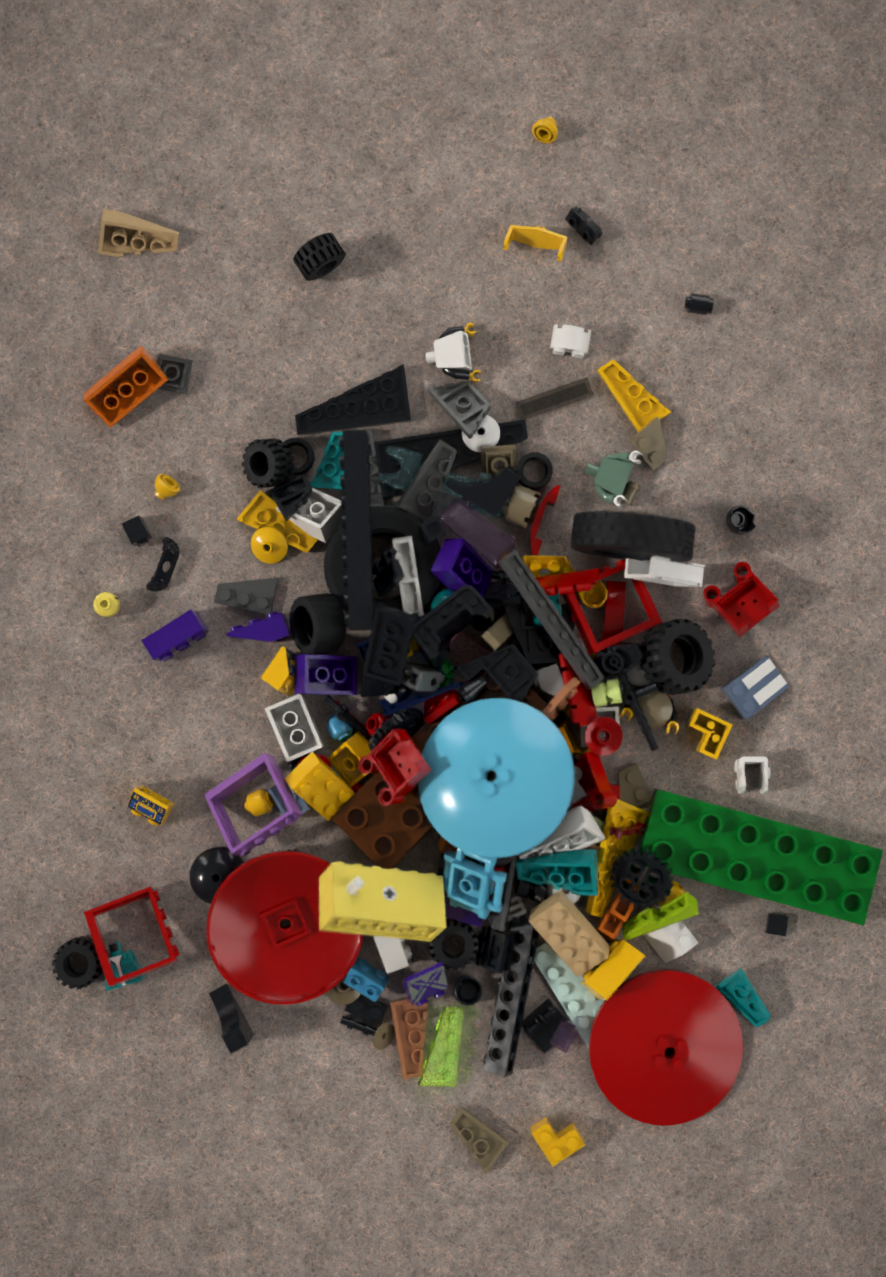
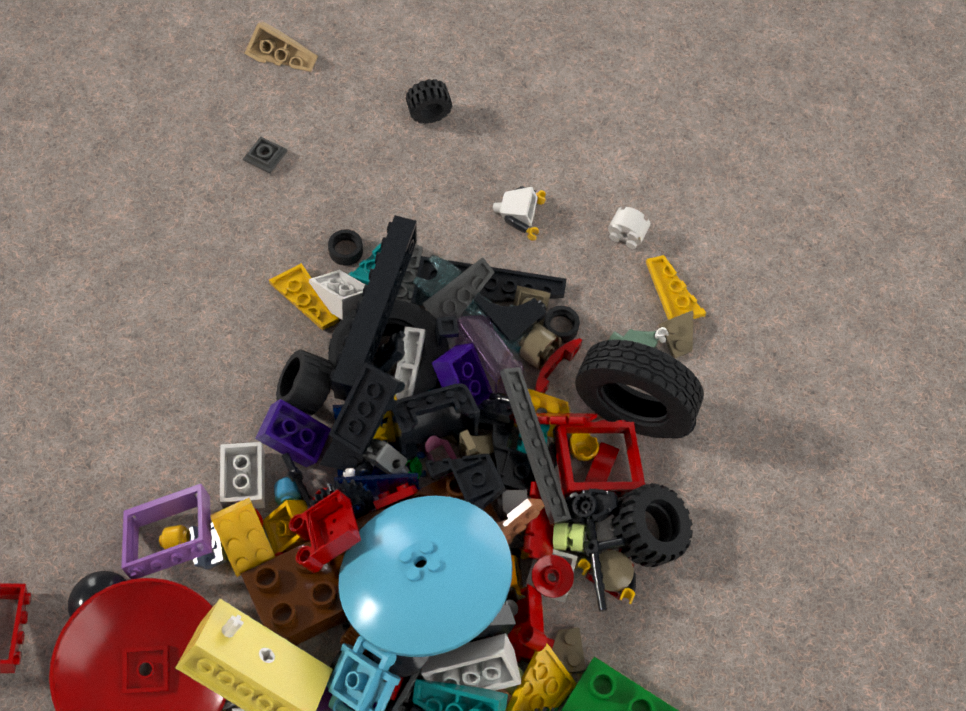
camera: 10 degrees right, 25 degrees down
orange slope [84,345,168,428] -> none
light yellow head [93,592,121,618] -> none
black brick [122,515,152,547] -> none
slope [127,785,175,826] -> none
dark purple brick [141,609,209,662] -> none
black piece [146,537,180,592] -> none
yellow brick [155,474,180,500] -> none
dark grey wing [214,578,279,614] -> none
dark purple slope [226,611,292,643] -> none
black tyre [242,438,294,488] -> none
yellow dish [251,526,288,564] -> none
yellow slope [261,646,298,697] -> none
black wing [269,473,313,521] -> none
black wing [295,364,411,436] -> none
dark grey wing [427,380,491,439] -> none
black cone [457,676,487,703] -> none
white dish [462,415,500,452] -> none
yellow piece [503,225,567,262] -> none
clear smoke tile [515,377,594,420] -> none
yellow brick [532,117,558,144] -> none
black hinge [565,206,603,245] -> none
dark red piece [609,822,646,839] -> none
white piece [624,556,705,587] -> none
black brick [684,293,714,315] -> none
yellow brick [686,708,733,760] -> none
red piece [703,562,779,637] -> none
sand blue slope [720,655,789,720] -> none
black hair [726,505,756,535] -> none
white piece [734,756,771,794] -> none

